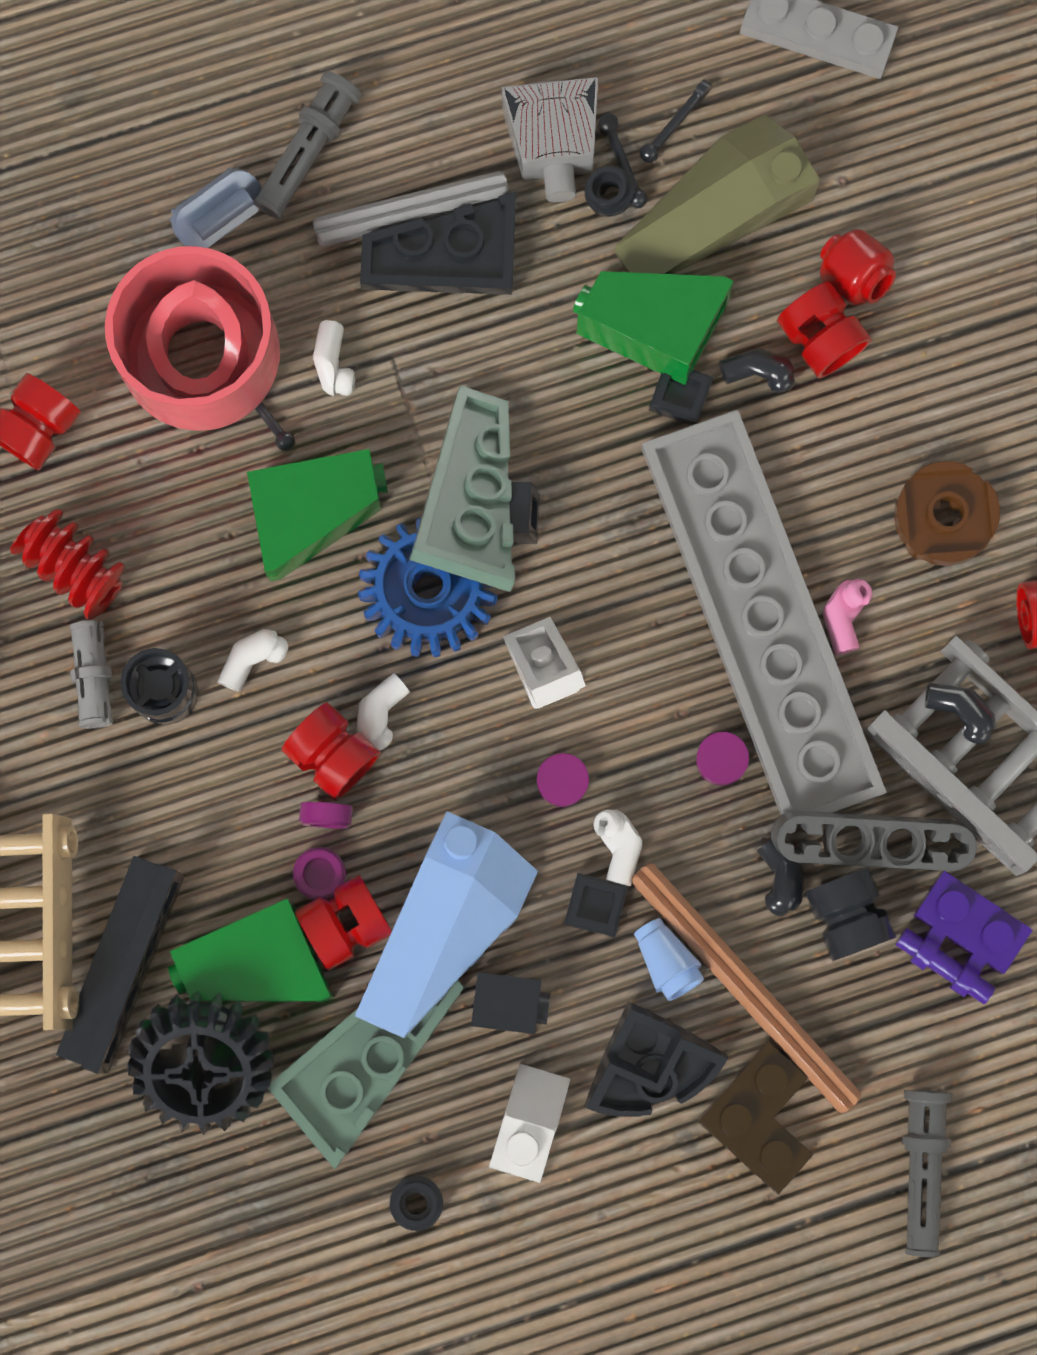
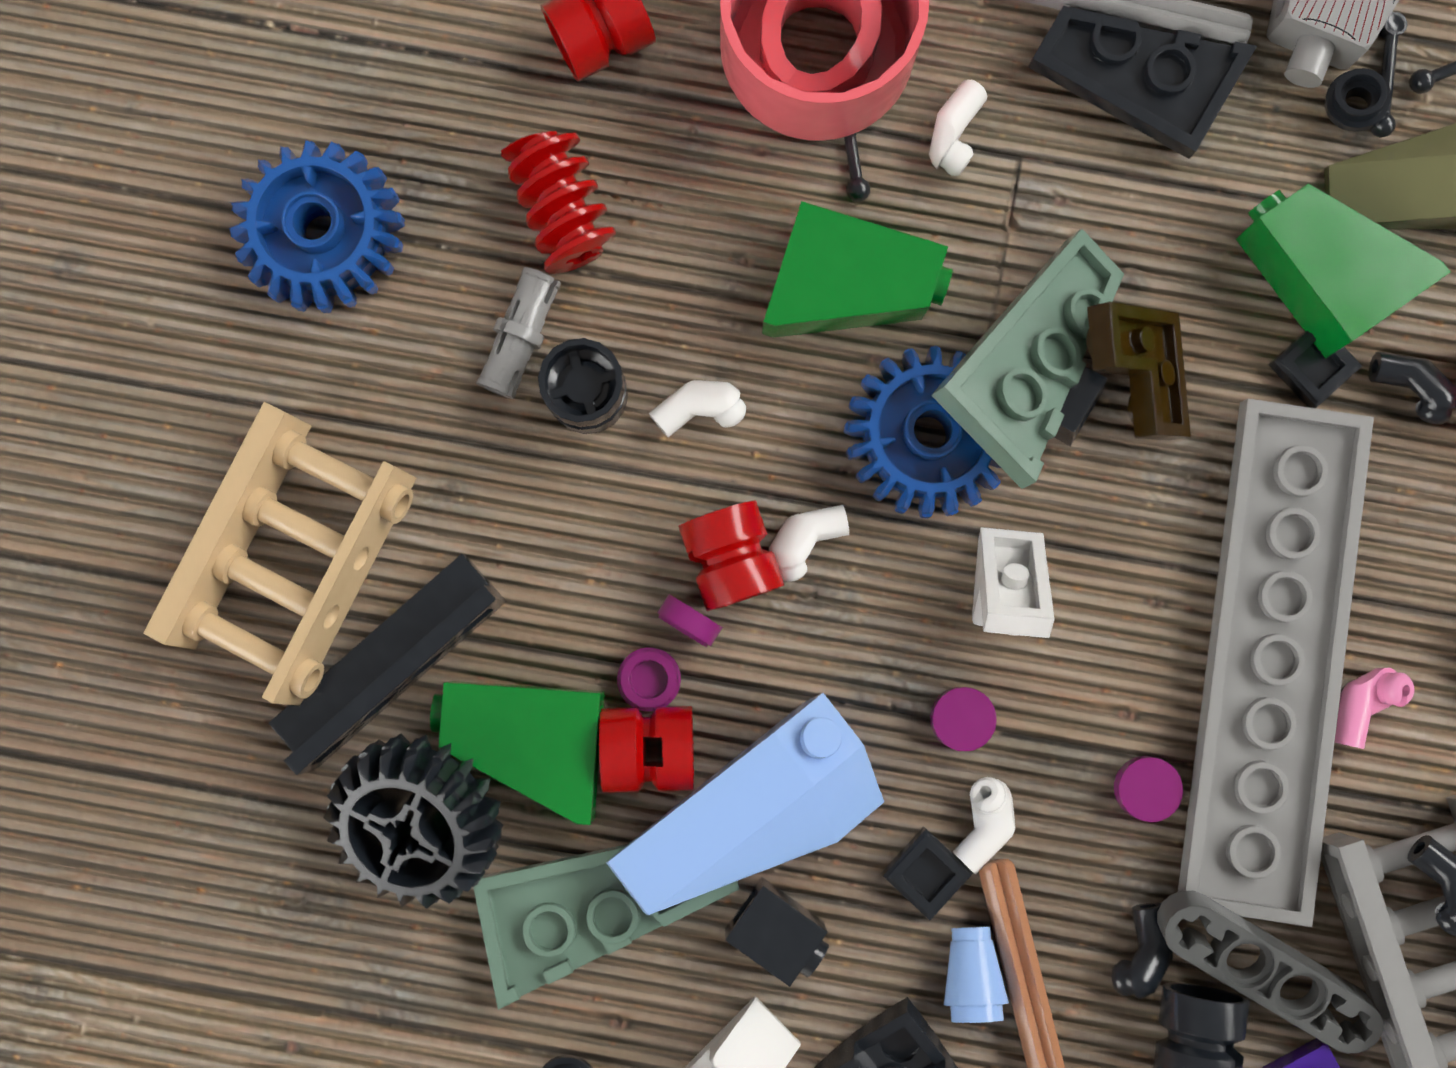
camera: 25 degrees right, 5 degrees up
none -> dark brown plate [1086,301,1191,441]

